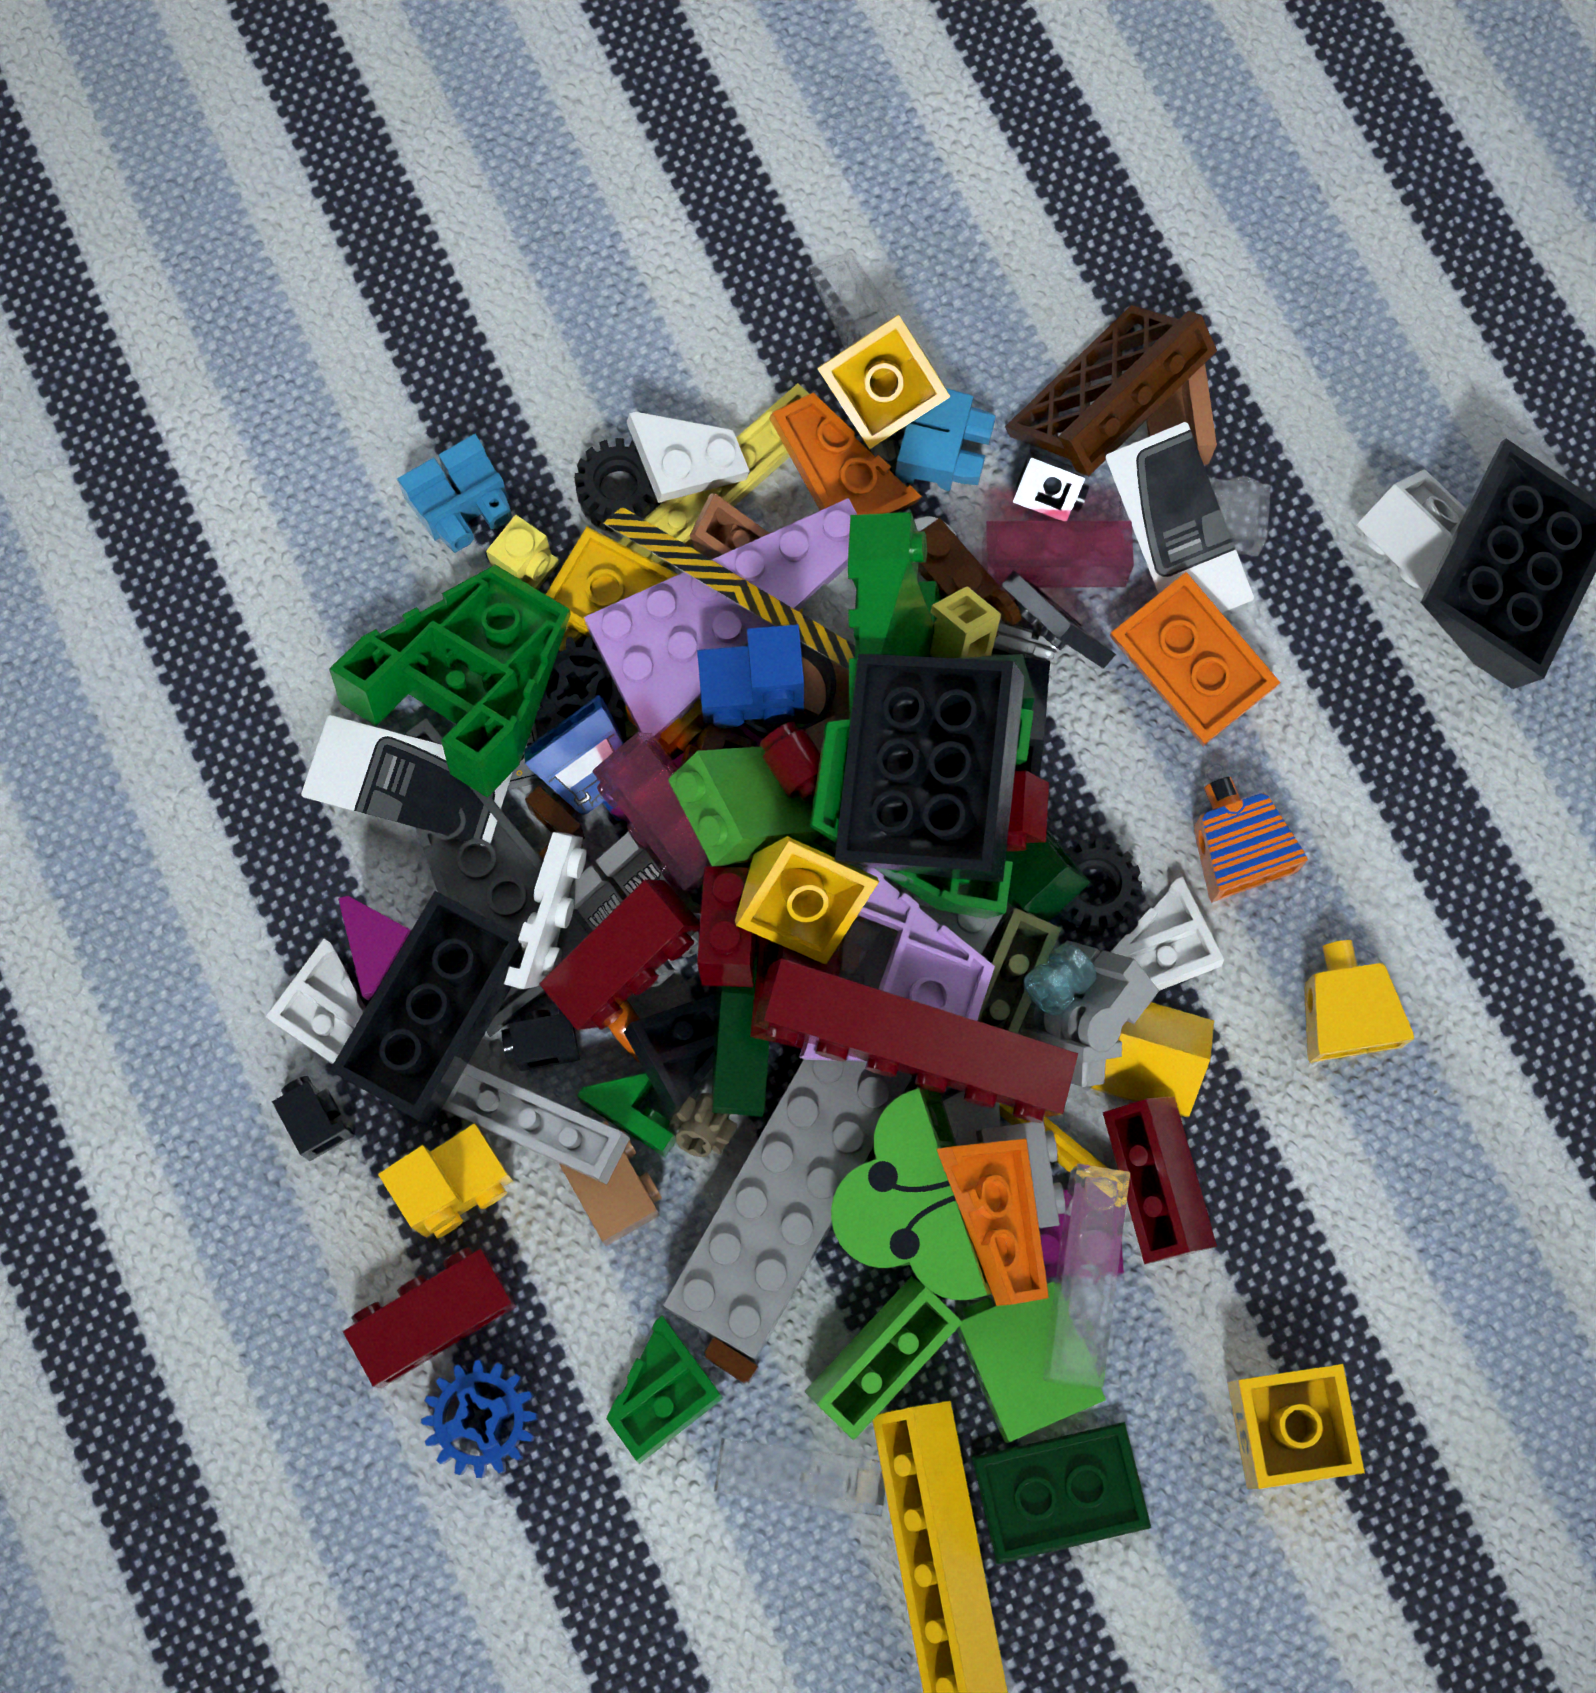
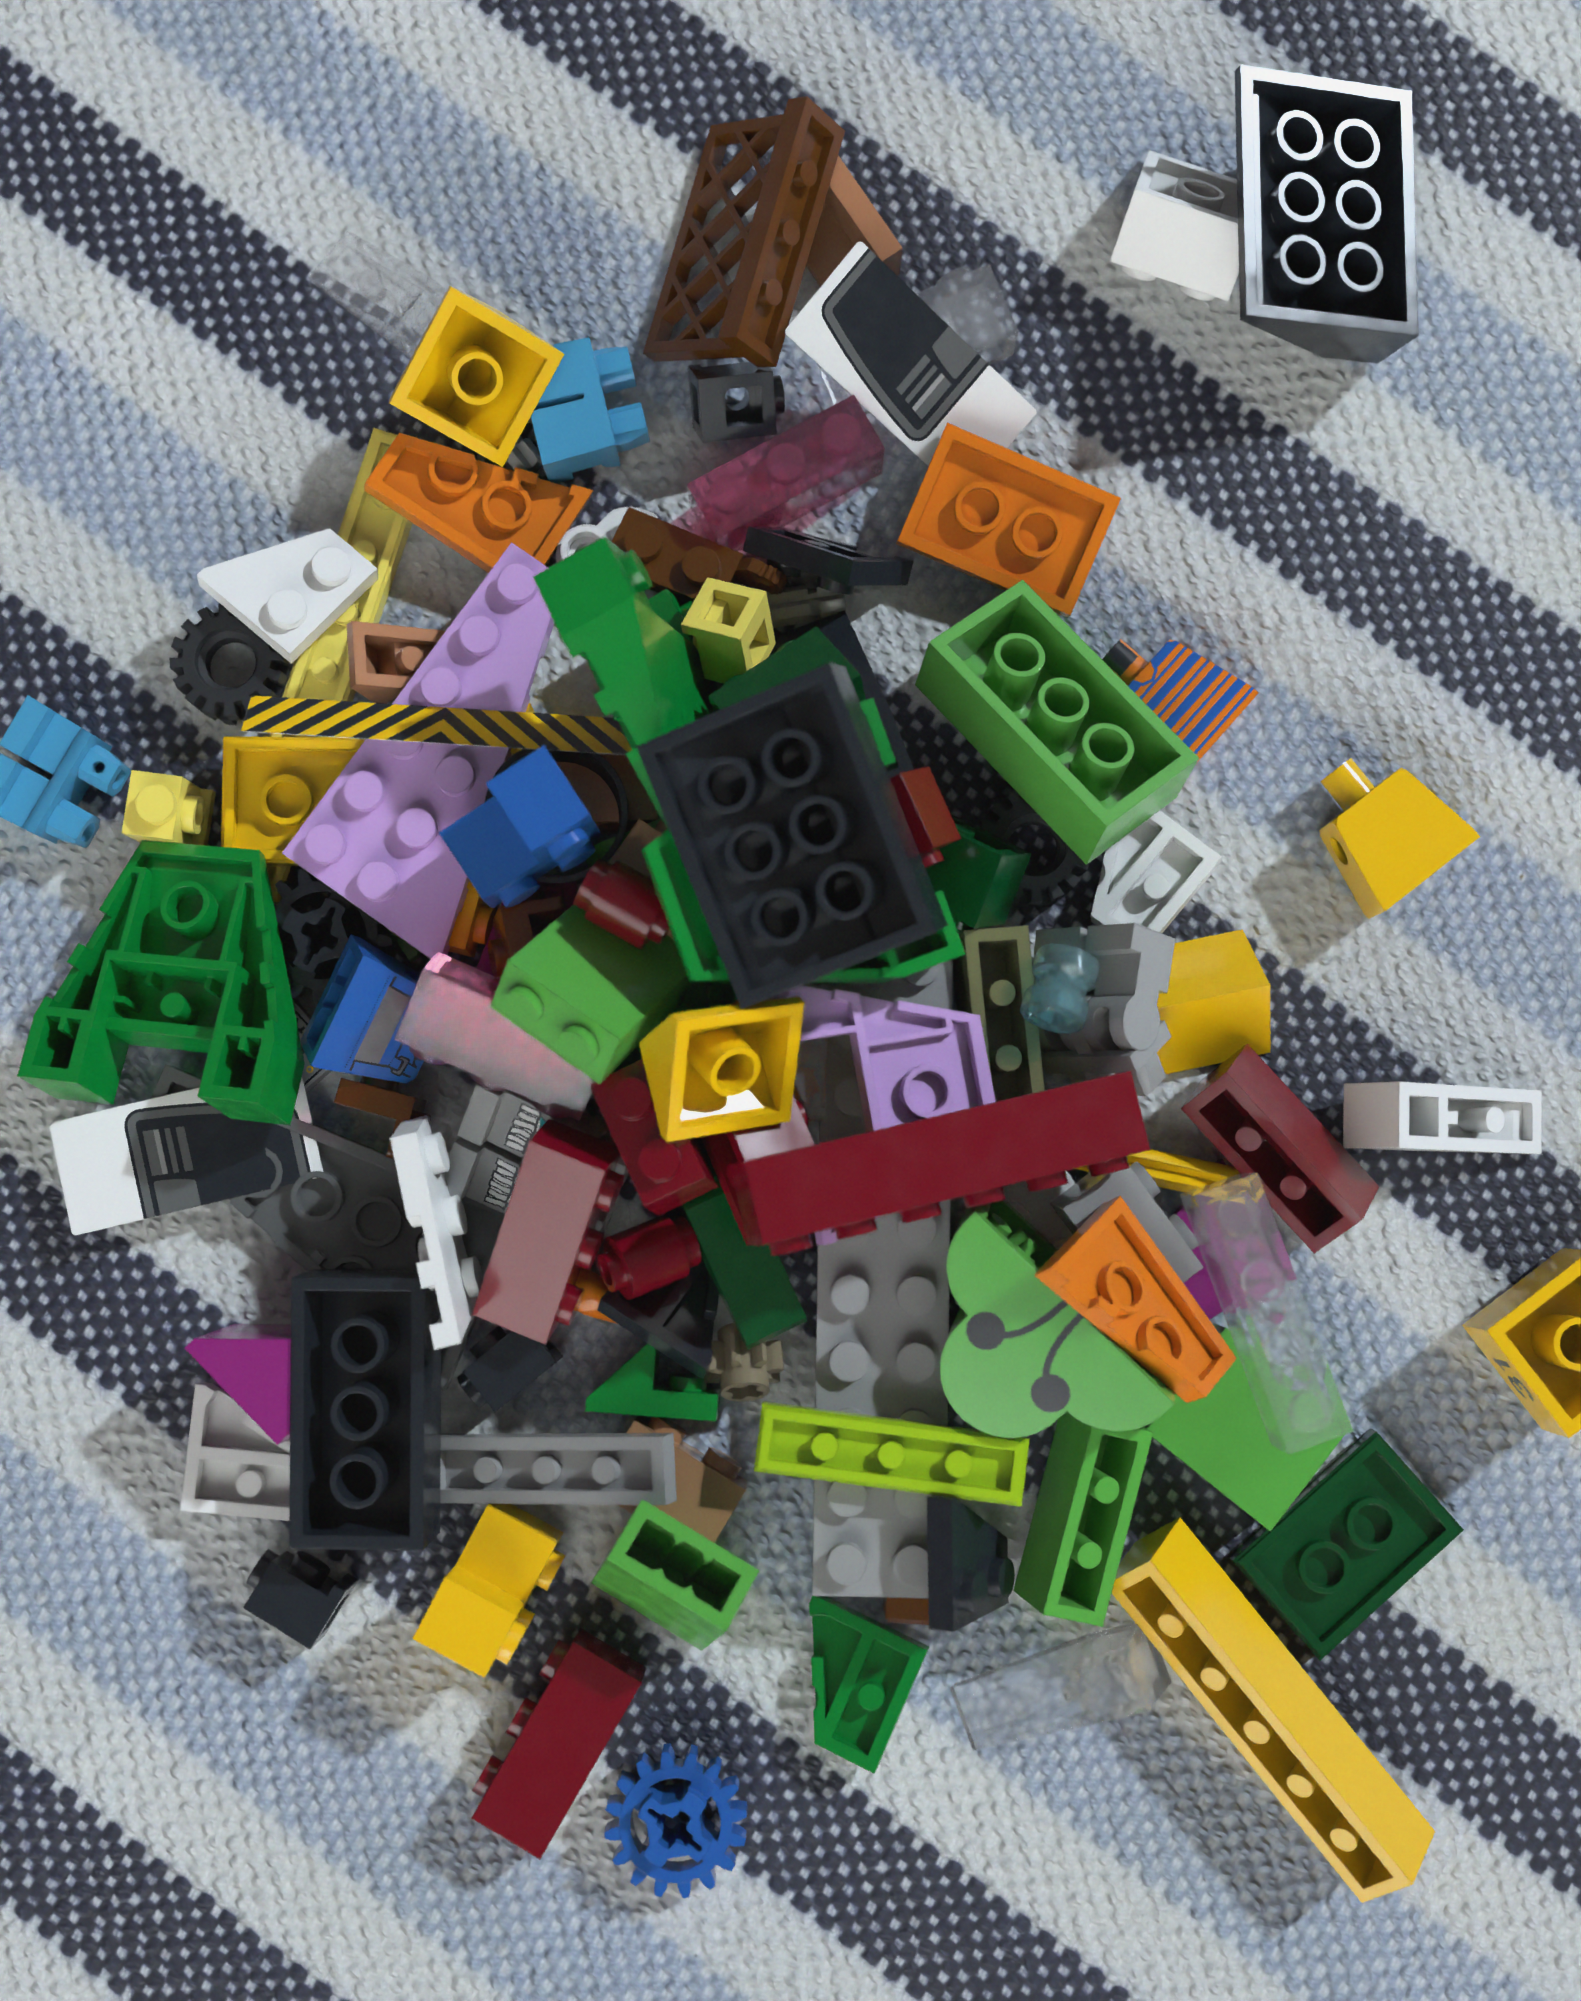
camera: 25 degrees left, 10 degrees up
none -> bright green brick [591,1499,760,1651]
none -> dark red brick [597,1215,701,1300]
none -> lime tile [754,1401,1029,1507]
none -> bright green brick [915,580,1199,865]
none -> black wing [927,1496,1015,1632]
none -> white slope [1343,1082,1541,1154]

